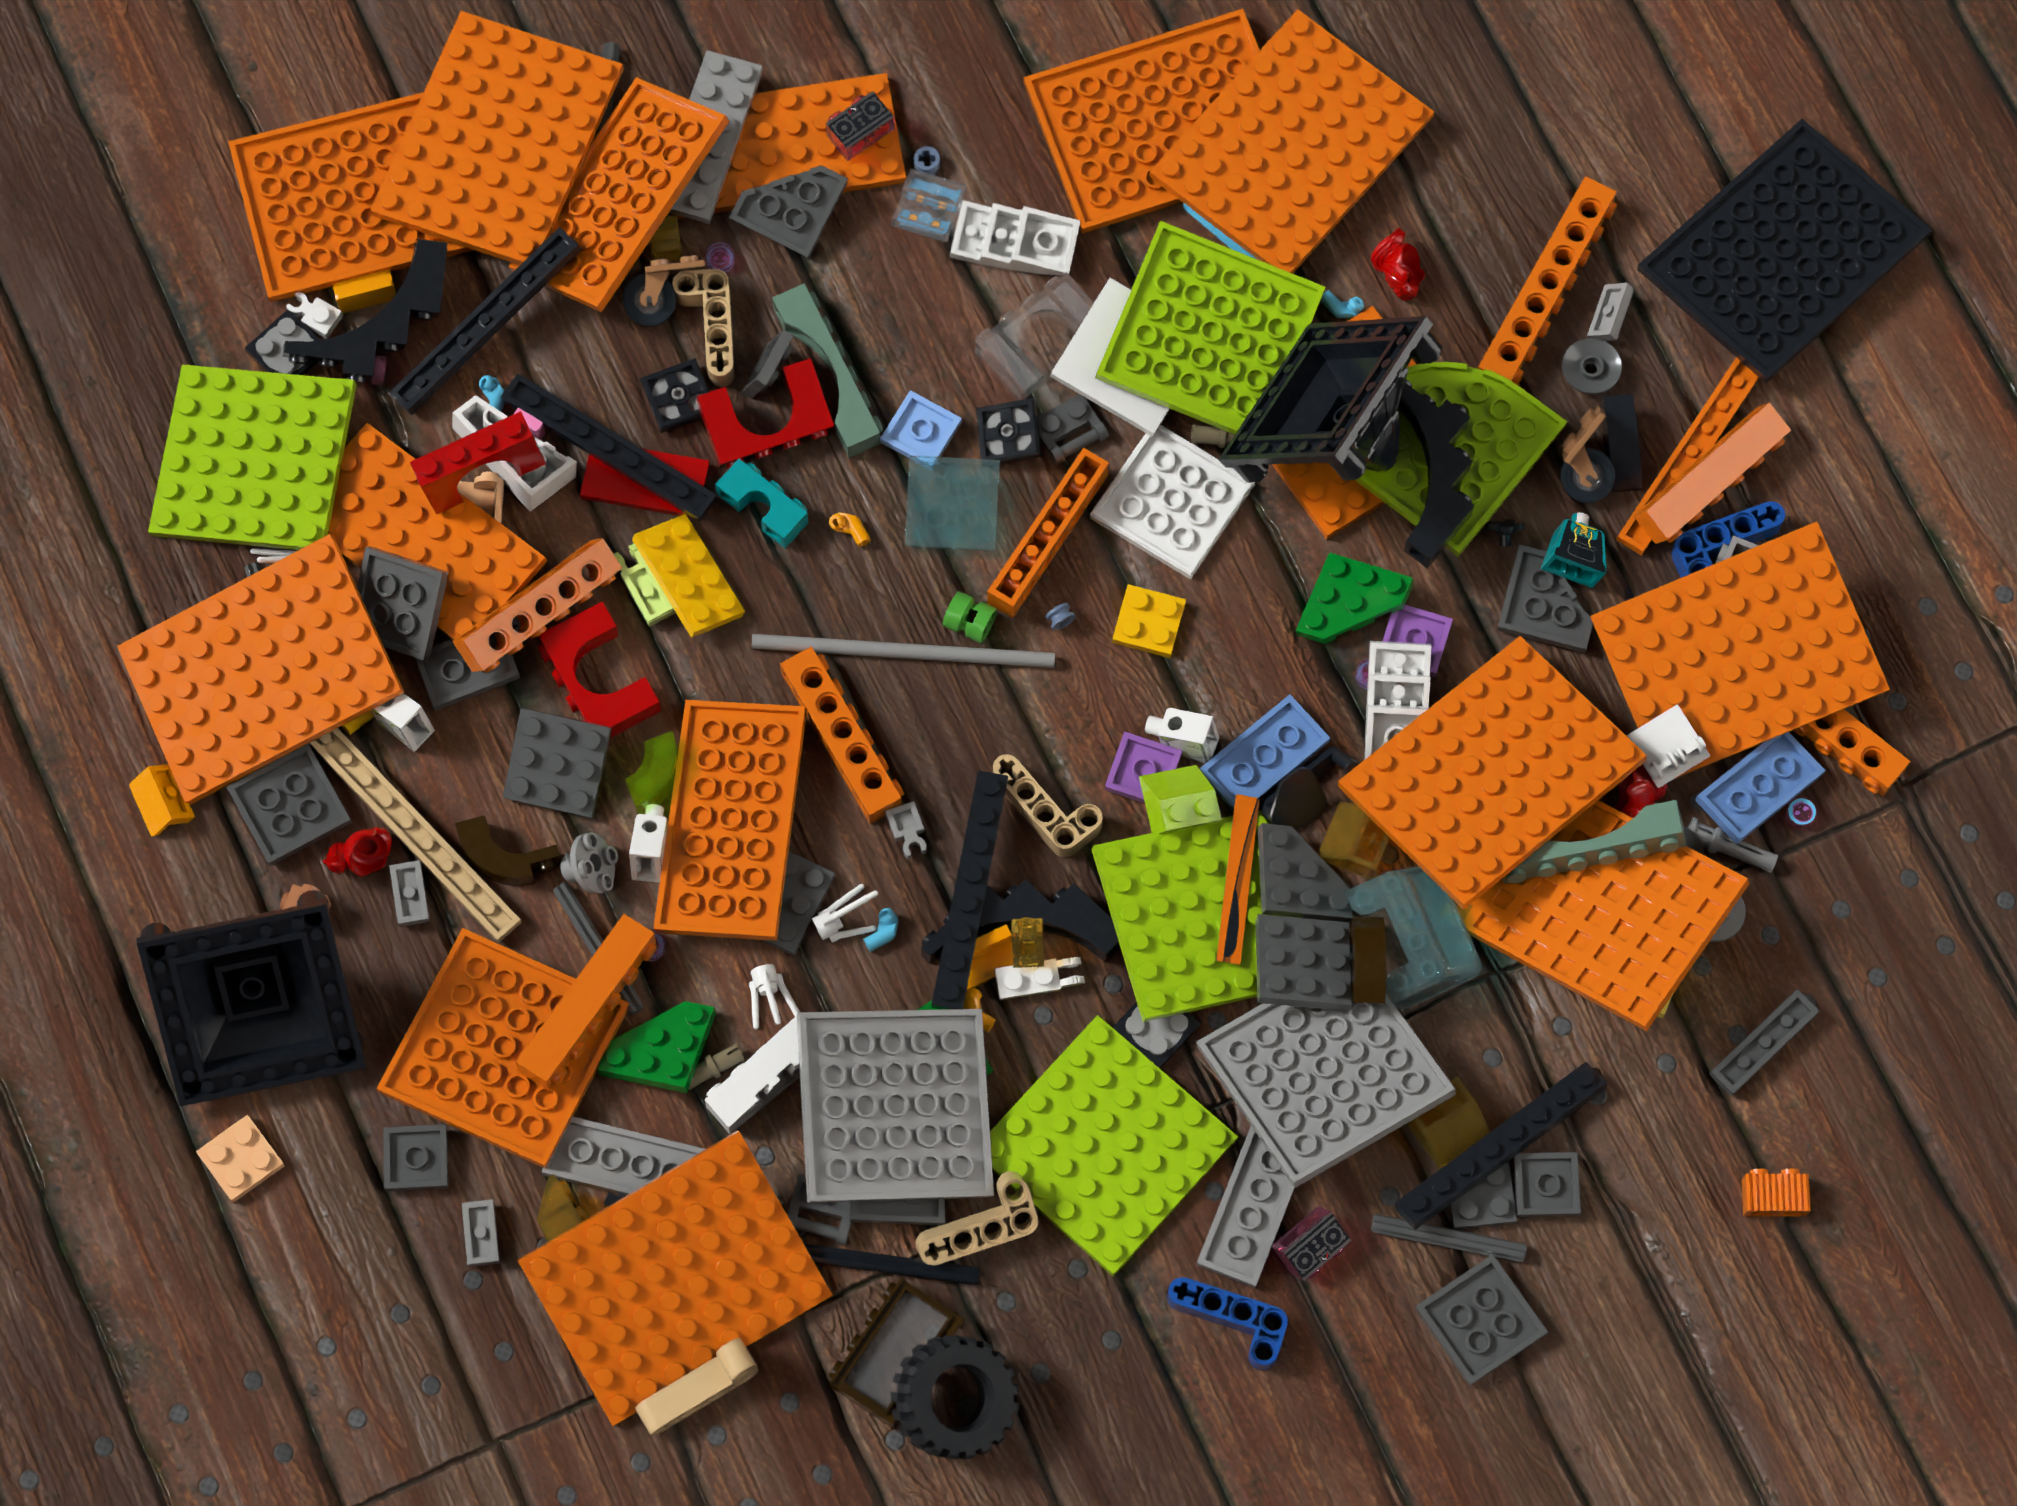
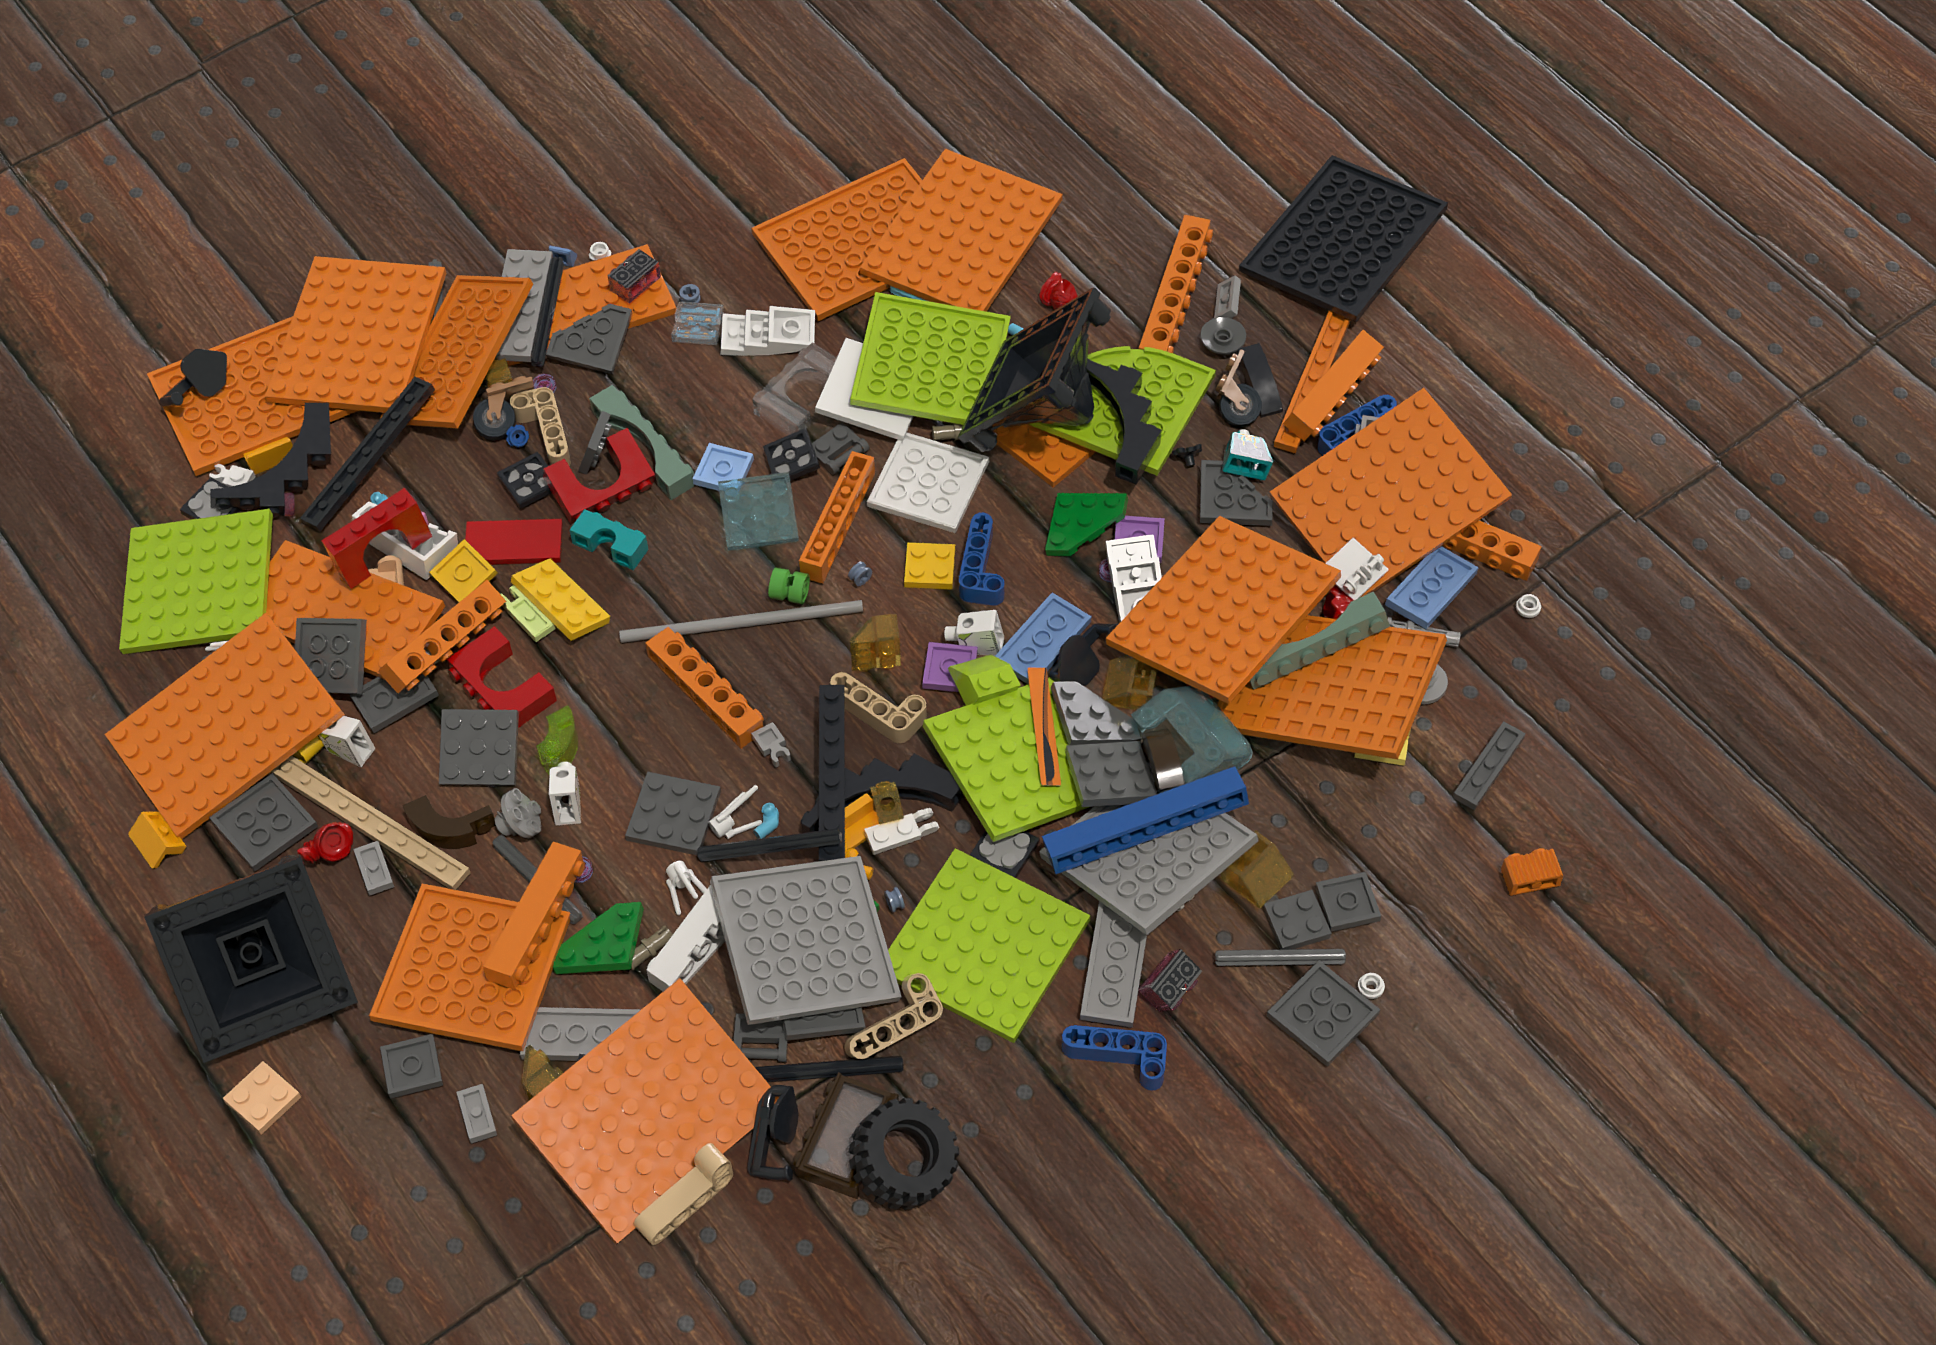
camera: 10 degrees left, 15 degrees down
black plate [501,373,717,522] -> none
orange plate [653,700,807,941] -> none
light orange arm [829,513,871,547] -> none
black plate [1394,1062,1607,1230] -> none
tile [1785,797,1817,829] -> none
none -> black piece [159,349,227,407]
none -> yellow plate [429,539,498,602]
none -> blue plate [506,424,529,448]
none -> black axle [531,257,564,367]
none -> medium blue slope [549,246,577,267]
none -> white plate [589,242,611,261]
none -> black axle [697,829,842,862]
none -> black piece [747,1085,799,1181]
none -> clear yellow slope [850,614,901,671]
none -> sand blue bush [884,887,905,913]
none -> blue beam [959,513,1004,605]
none -> blue brick [1042,766,1249,874]
none -> white plate [1358,973,1385,999]
none -> white plate [1516,594,1541,618]

